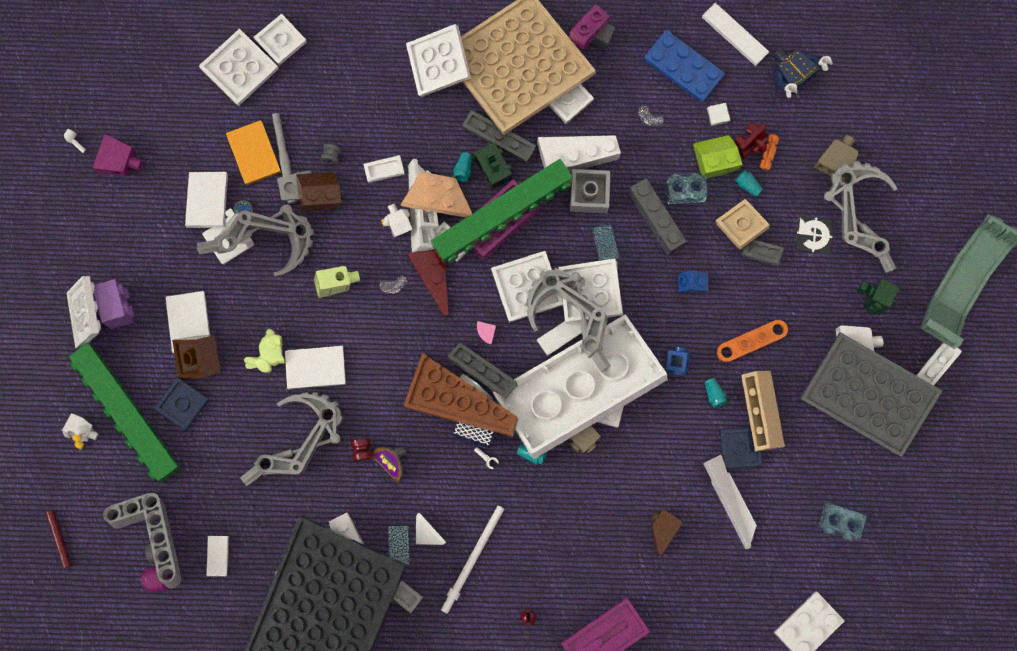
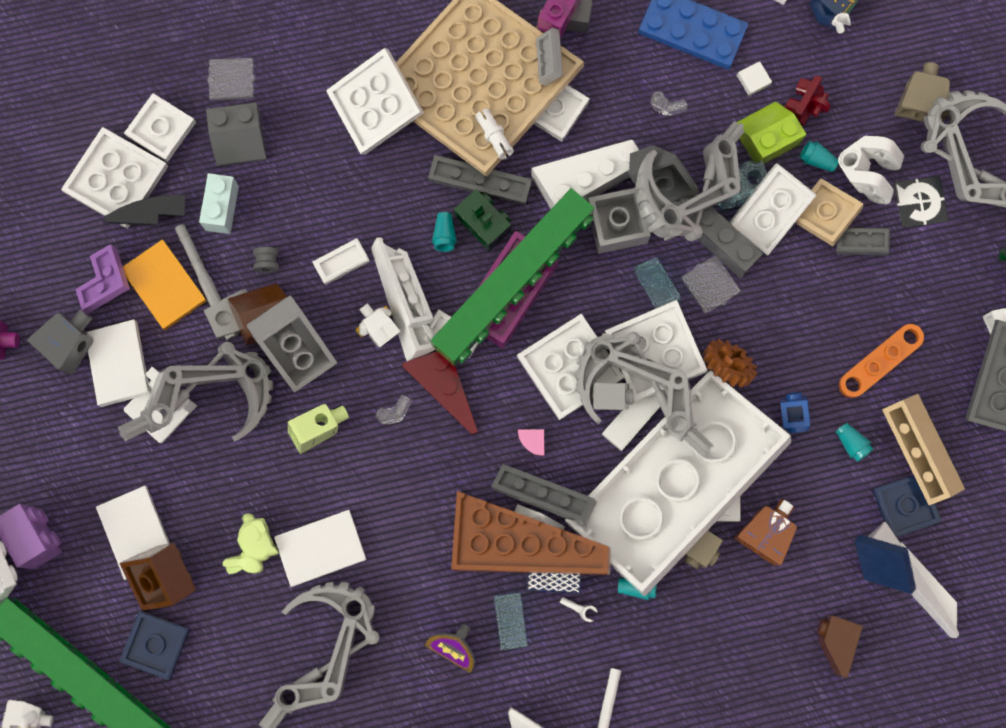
camera: 10 degrees left, 0 degrees up
tile [234,200,254,213] -> none
dark red wheel [351,439,372,461] -> none
light nougat wing [401,172,472,218] -> none
blue bracket [678,270,709,293] -> none
orange axle [760,134,779,170] -> none
none -> dark grey torso [27,309,93,375]
none -> medium lavender plate [76,244,130,313]
none -> black slope [103,195,185,226]
none -> light aqua brick [199,174,239,234]
none -> dark grey slope [206,103,267,167]
none -> clear piece [207,58,256,100]
none -> light grey brick [246,295,337,393]
none -> white pin [475,109,514,159]
none -> clear light blue plate [494,593,527,650]
none -> light grey plate [536,27,563,86]
none -> light grey brick [593,383,633,410]
none -> dark grey slope [629,145,699,202]
none -> light grey piece [635,121,744,241]
none -> clear piece [681,255,741,315]
none -> dark orange gear [703,339,757,388]
none -> white tile [729,163,817,255]
none -> dark orange torso [734,499,797,566]
none -> white piece [838,136,904,204]
none -> dark blue tile [855,534,916,594]

